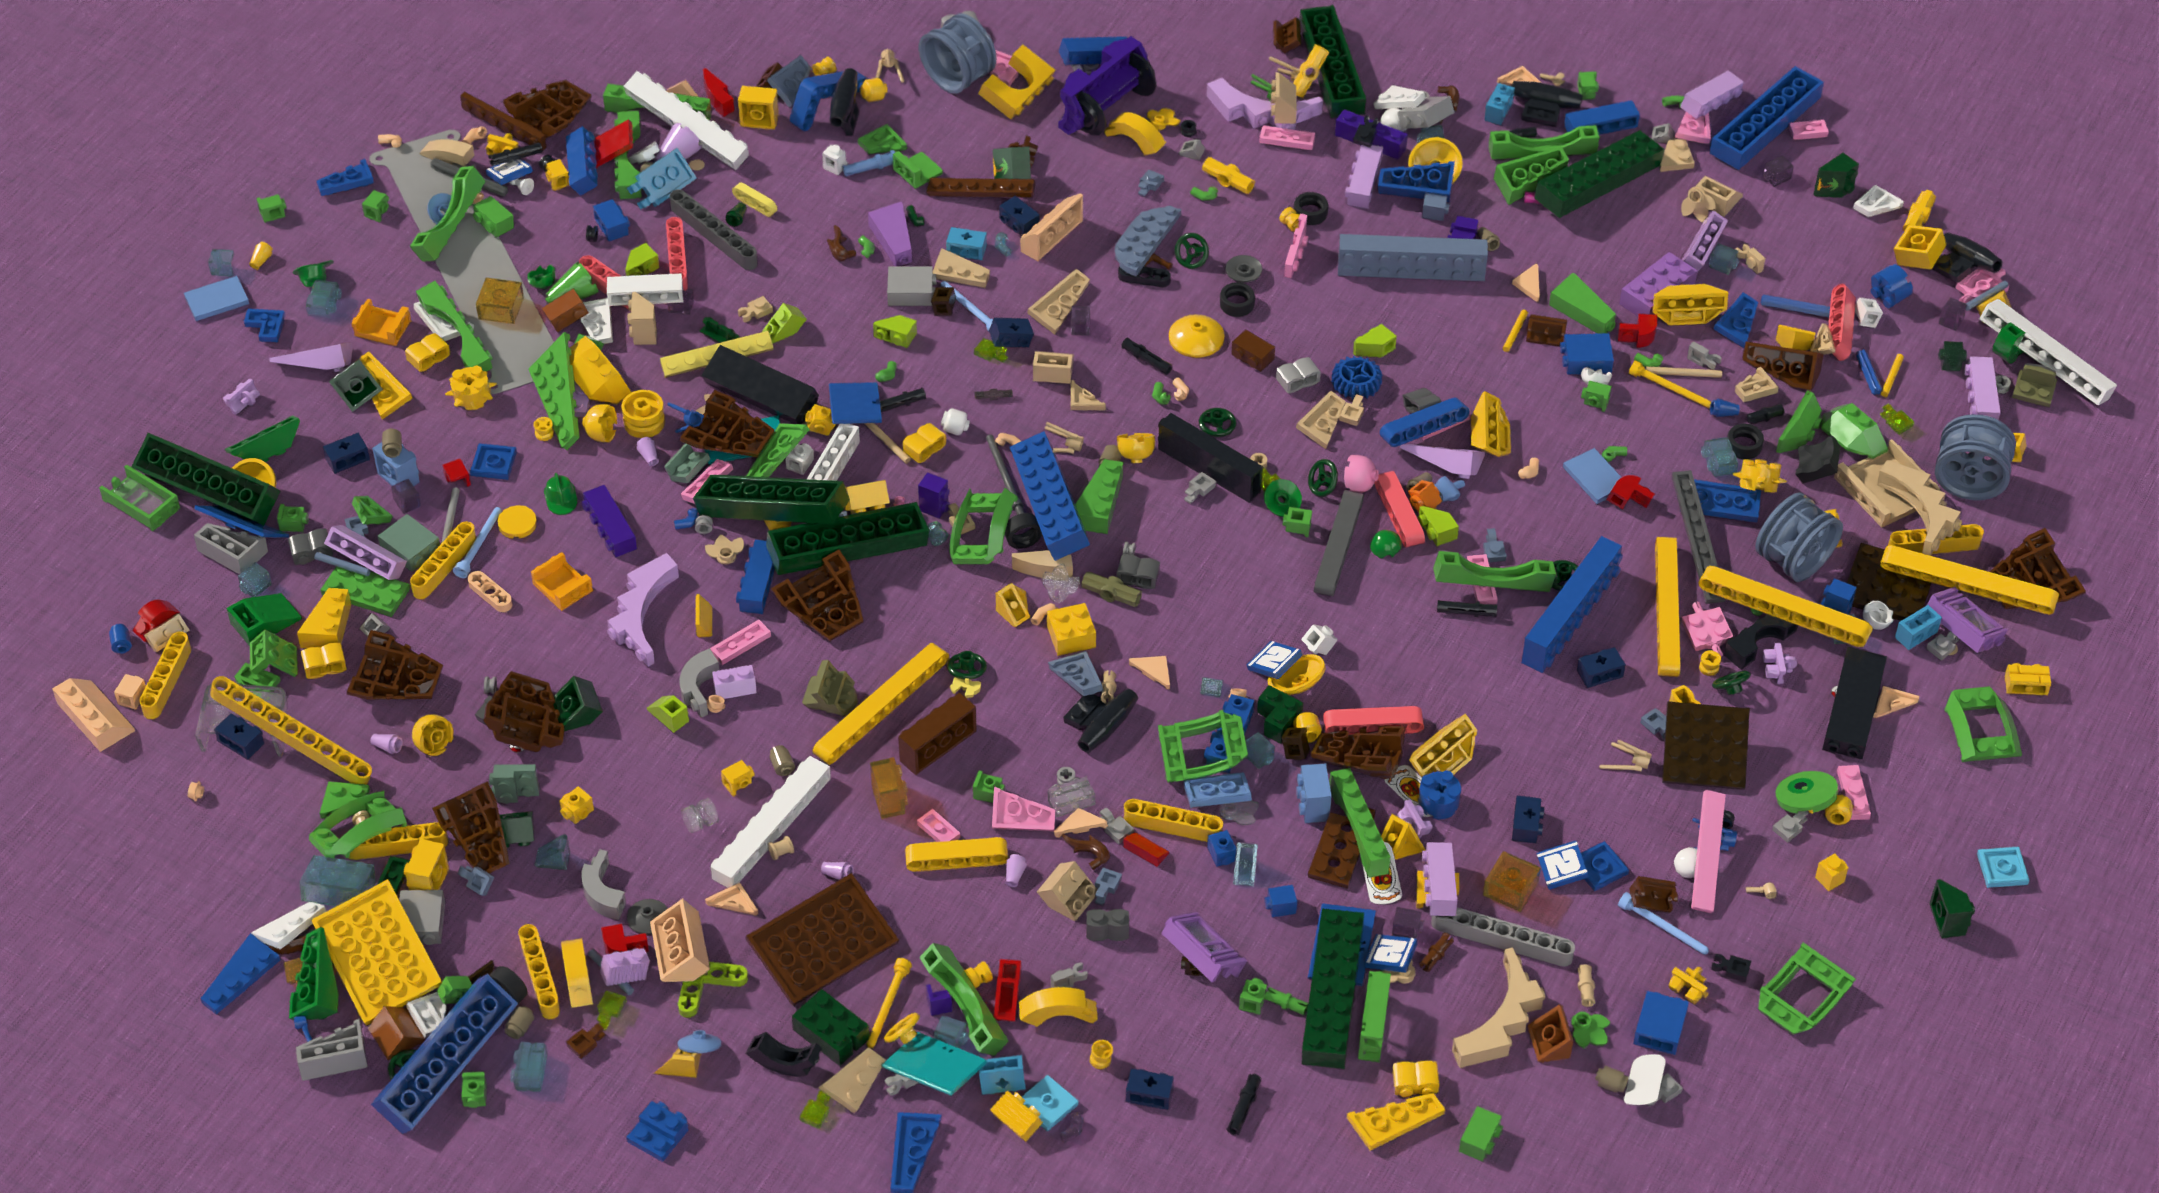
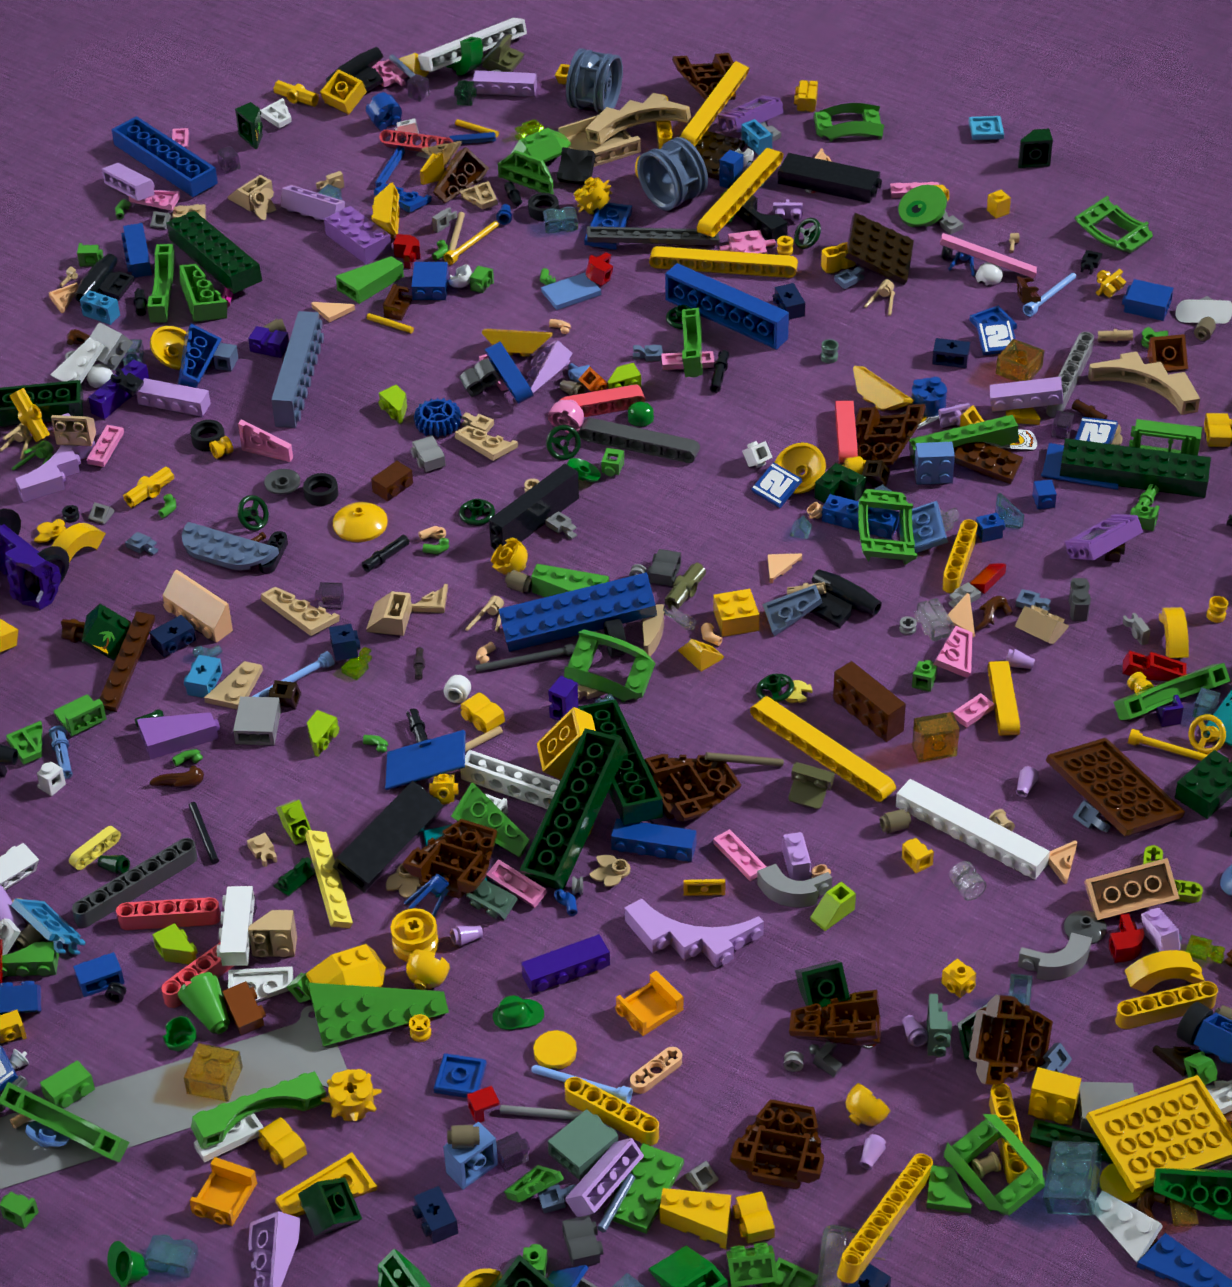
camera: 85 degrees left, 5 degrees down
none -> black bar [189,802,219,864]
none -> dark tan bar [705,752,784,767]
none -> sand green wheel [821,339,838,363]

